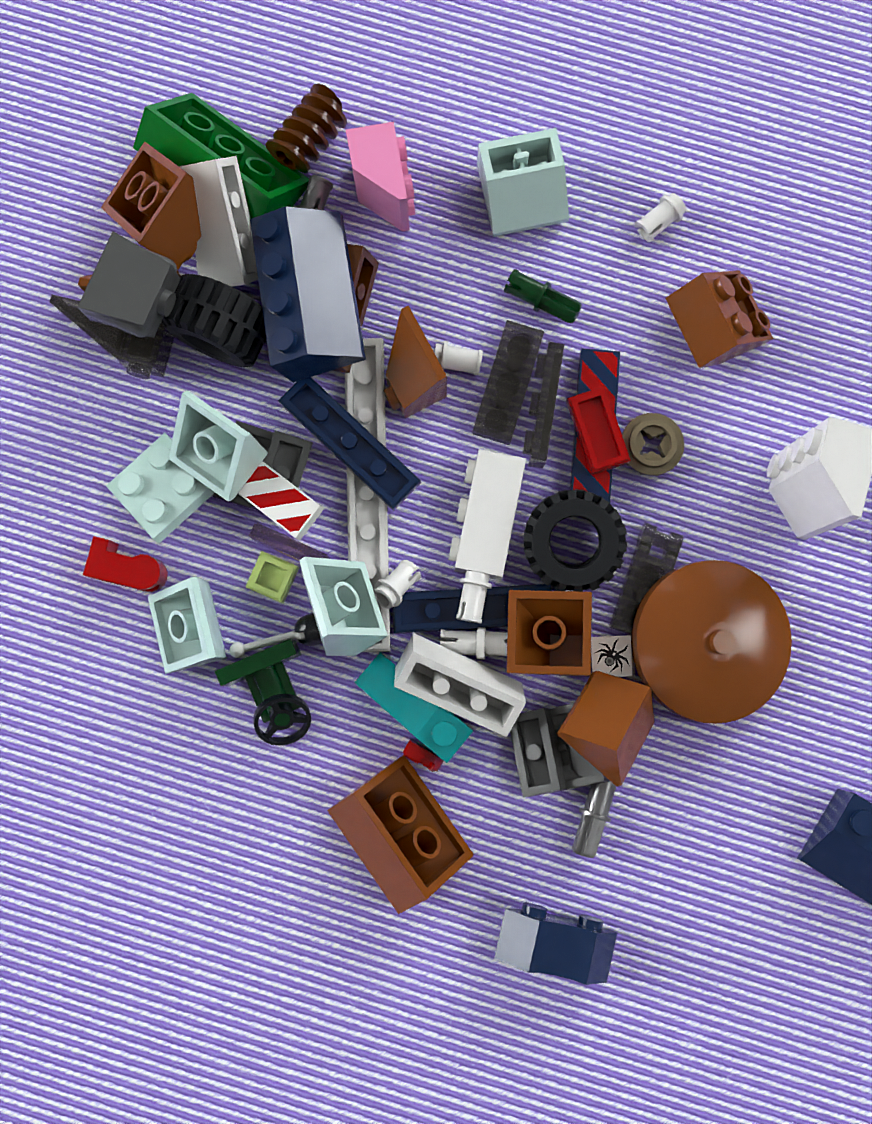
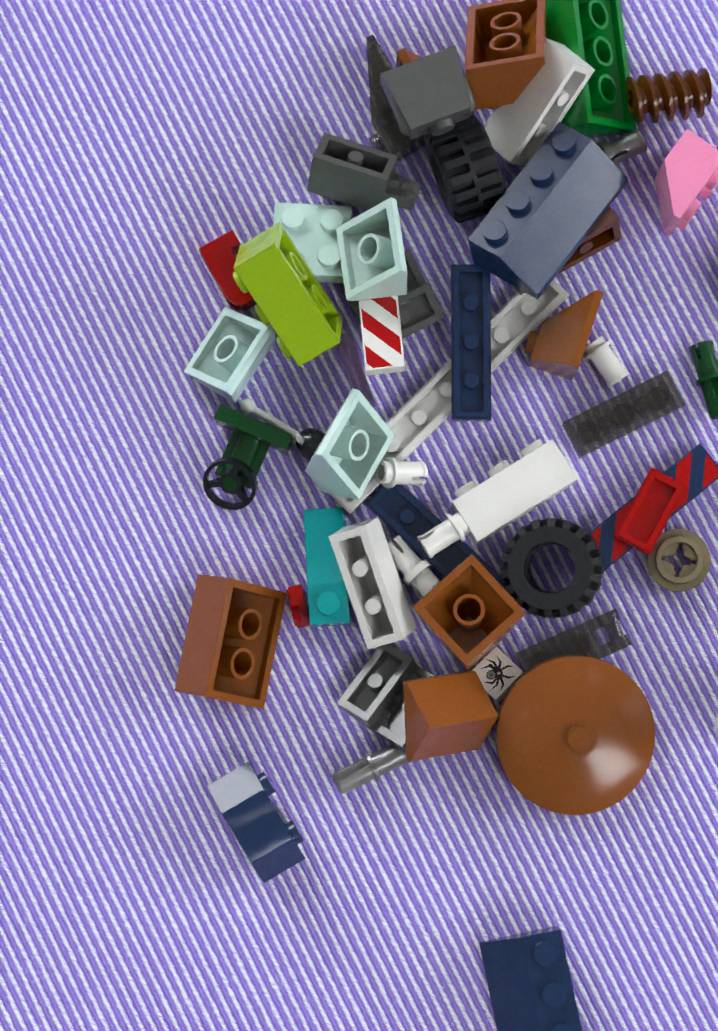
camera: 45 degrees right, 0 degrees up
yellowish green tile [245,551,299,604] -> none
clear smoke plate [522,342,564,468] -> none
none -> lime brick [233,222,343,367]
none -> dark grey hinge [307,133,421,211]

